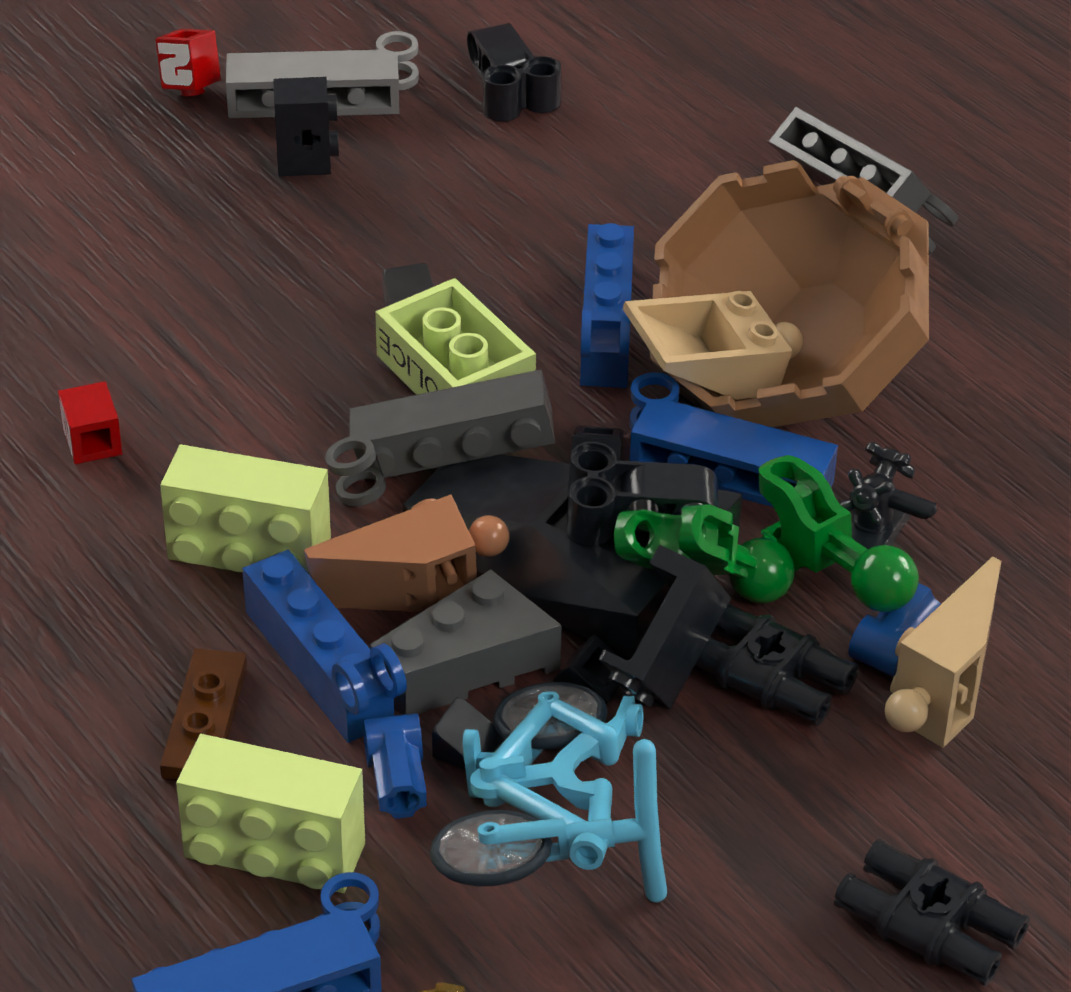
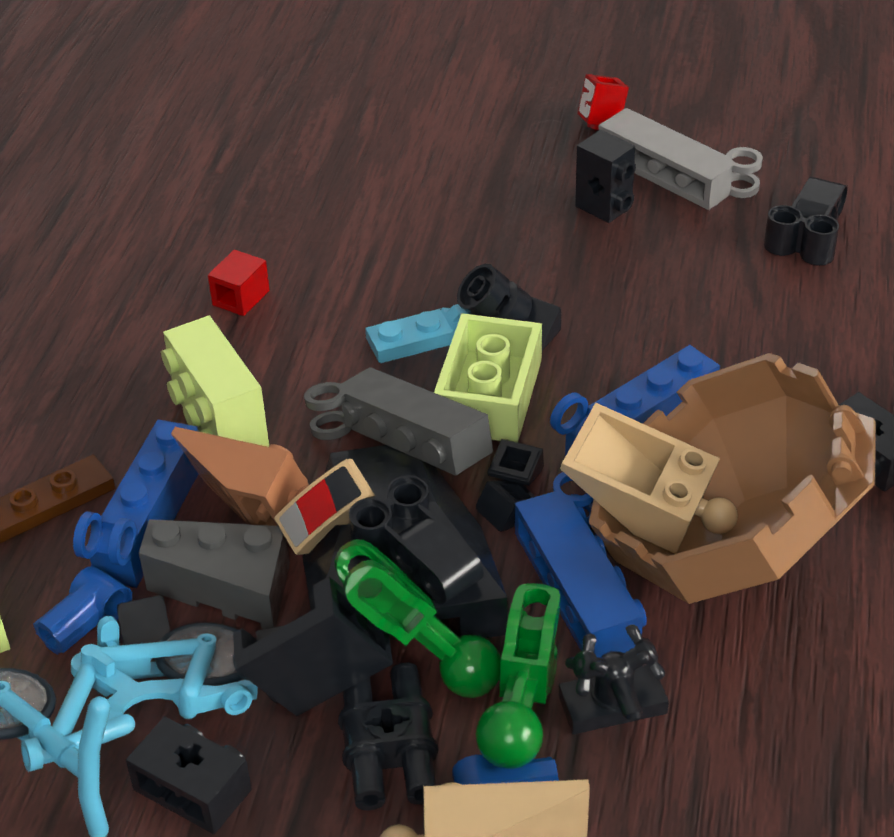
camera: 50 degrees right, 0 degrees up
none -> black brick [126,716,252,835]
none -> slope [274,459,375,555]
none -> medium azure hinge [365,304,469,363]
none -> black wheel [457,263,532,321]
none -> black slope [487,439,544,486]

